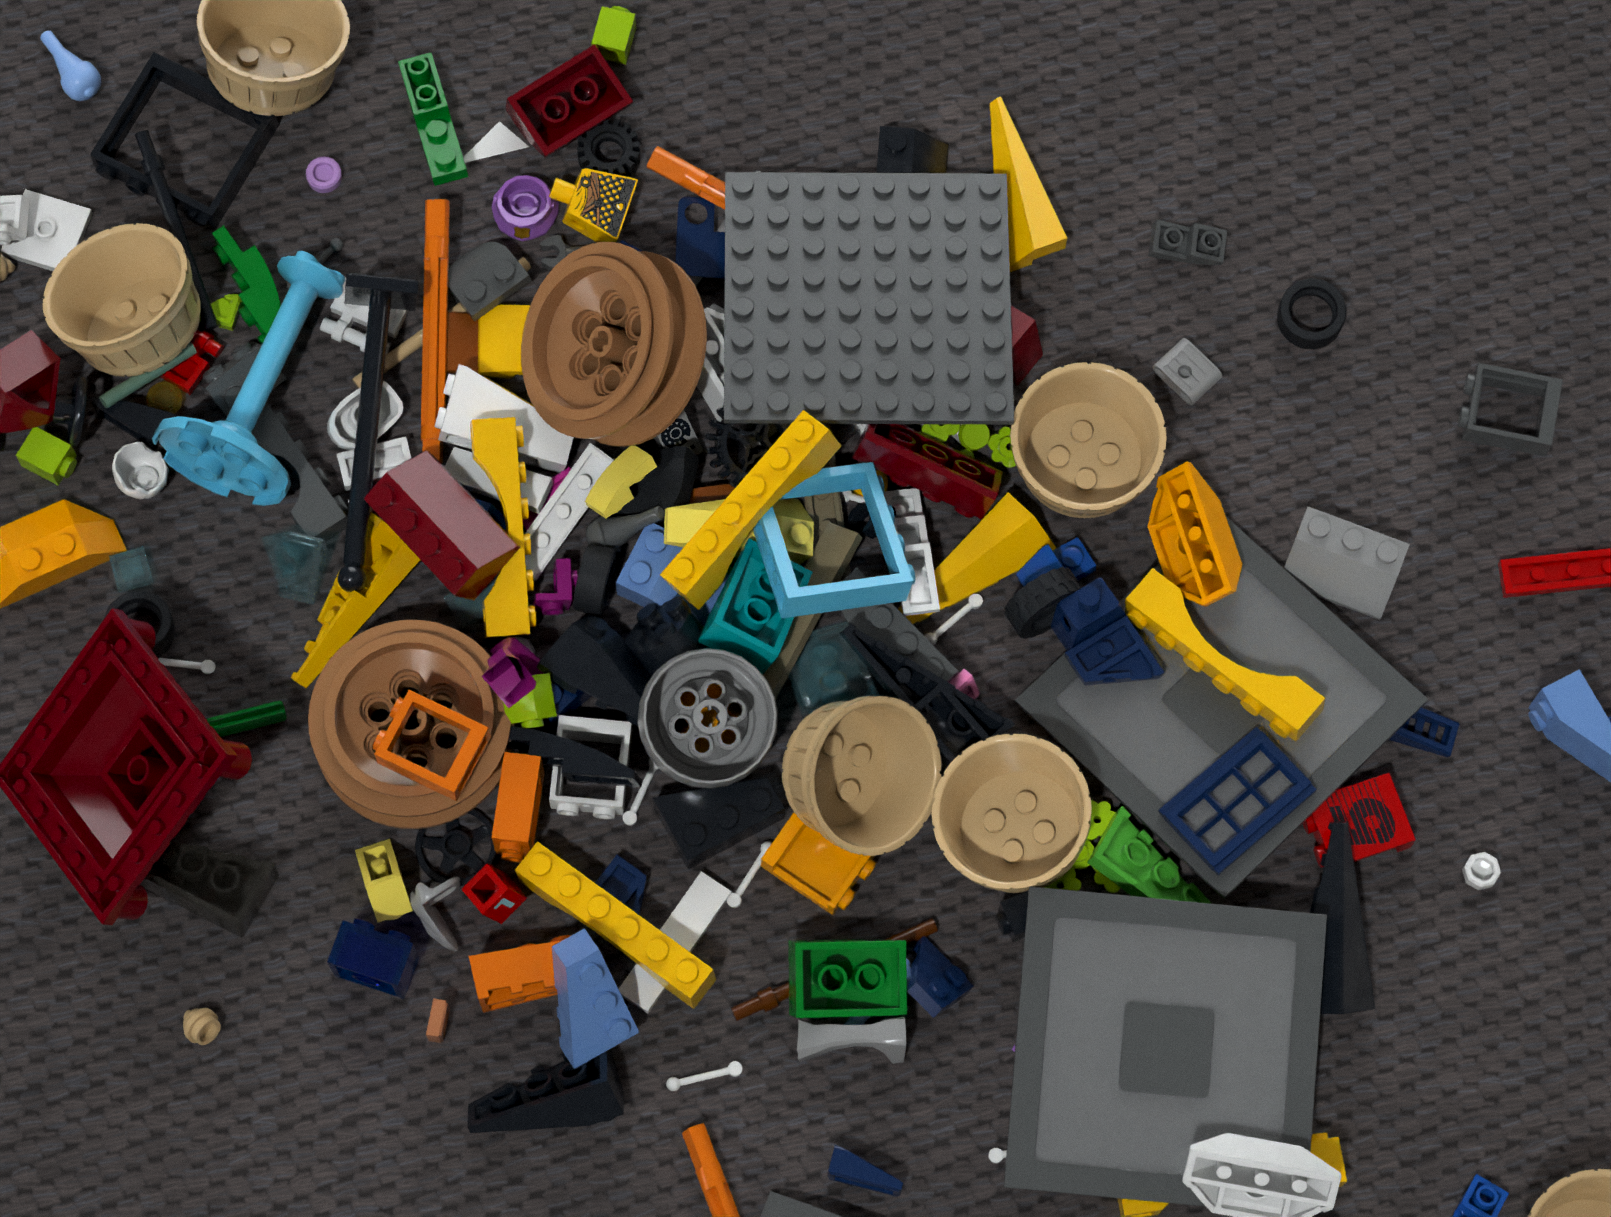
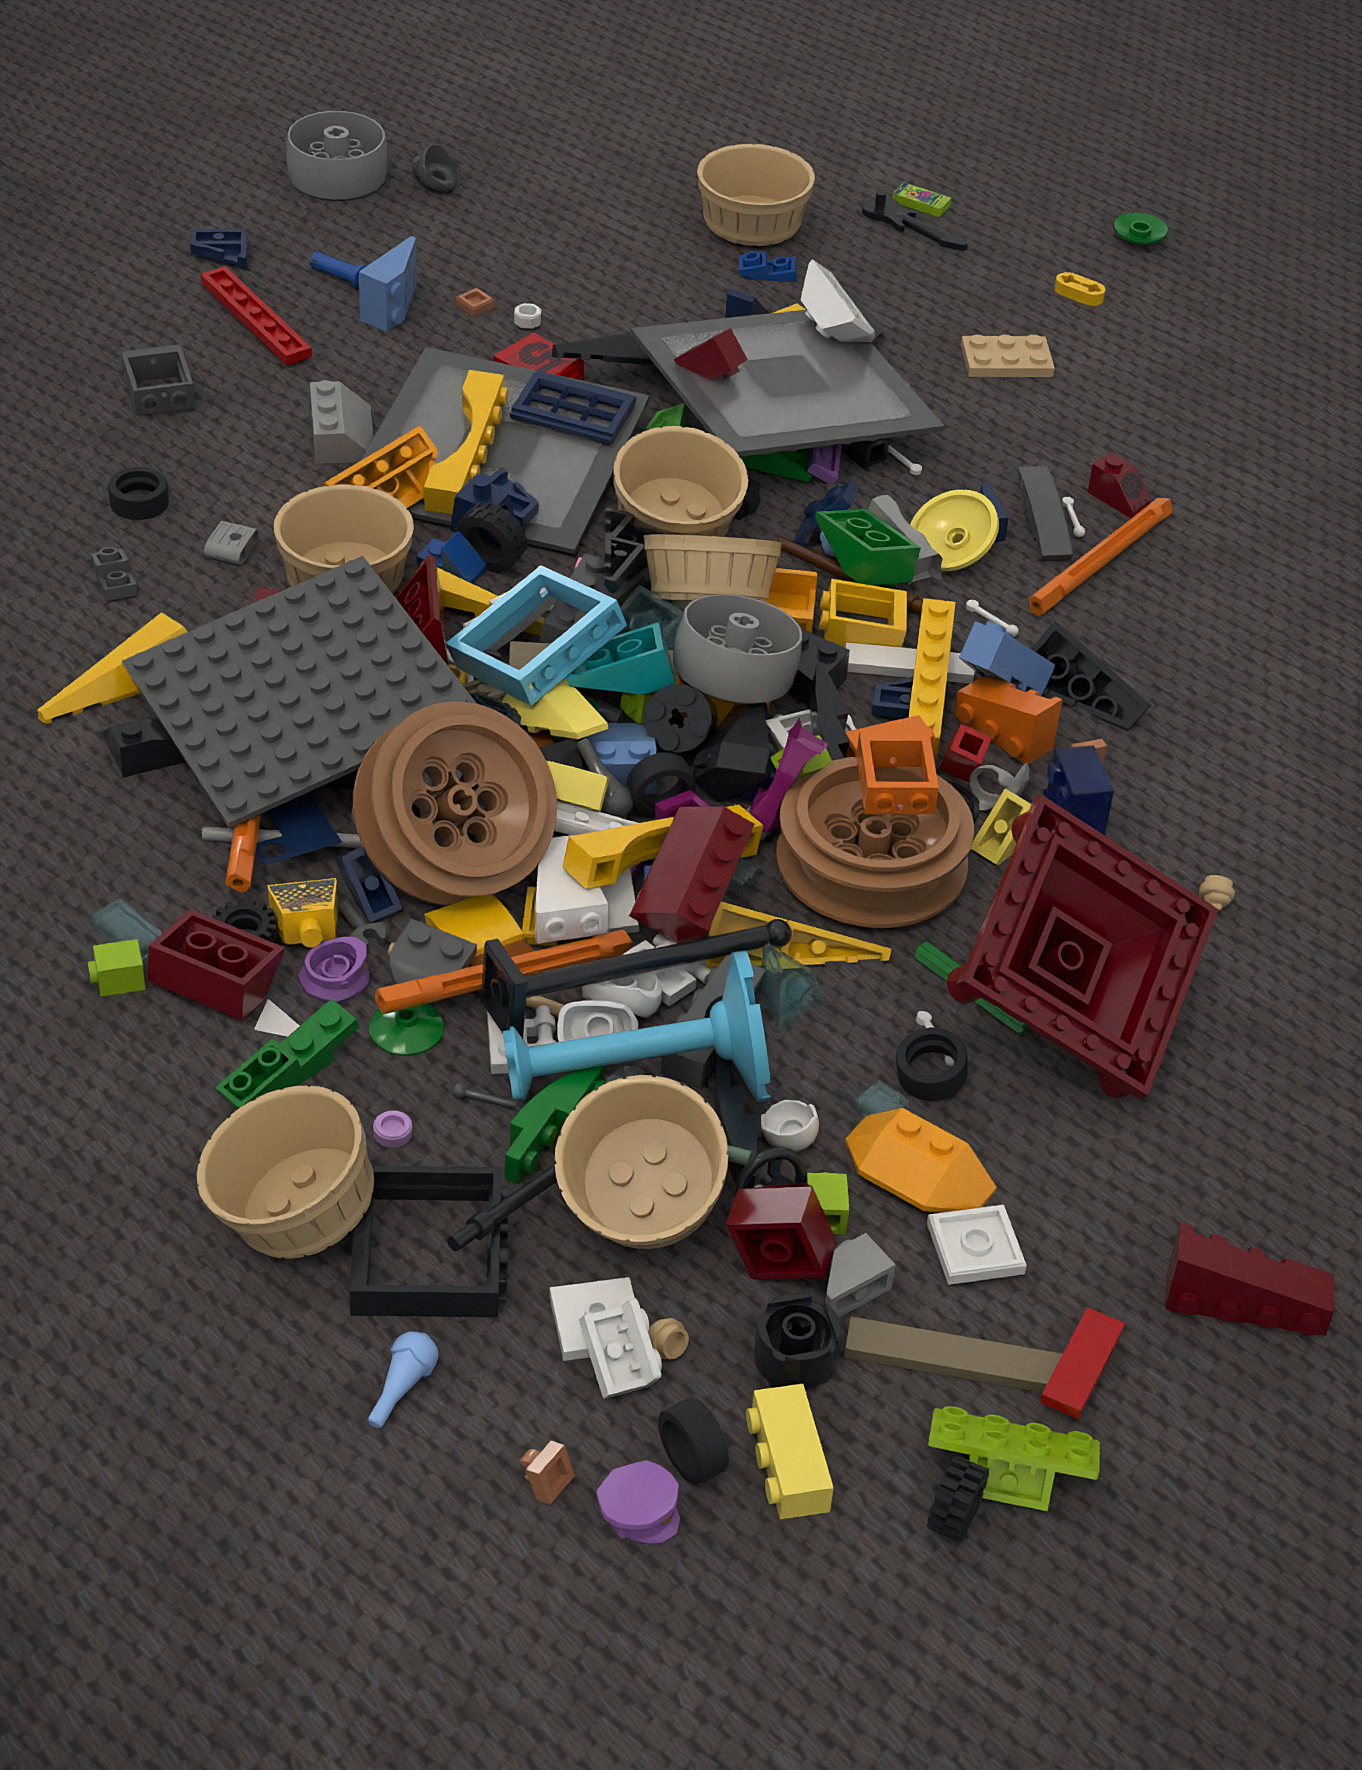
camera: 120 degrees left, 30 degrees down
yellow arch [660,410,841,610] -> none
none -> clear light blue tile [91,898,162,959]
none -> green dish [369,1004,444,1056]
none -> nougat tile [455,288,495,317]
none -> white piece [557,1001,638,1042]
none -> dark red slope [674,328,748,380]
none -> dark blue slope [725,289,769,318]
none -> yellow window [819,579,907,648]
none -> light yellow dish [910,490,999,571]

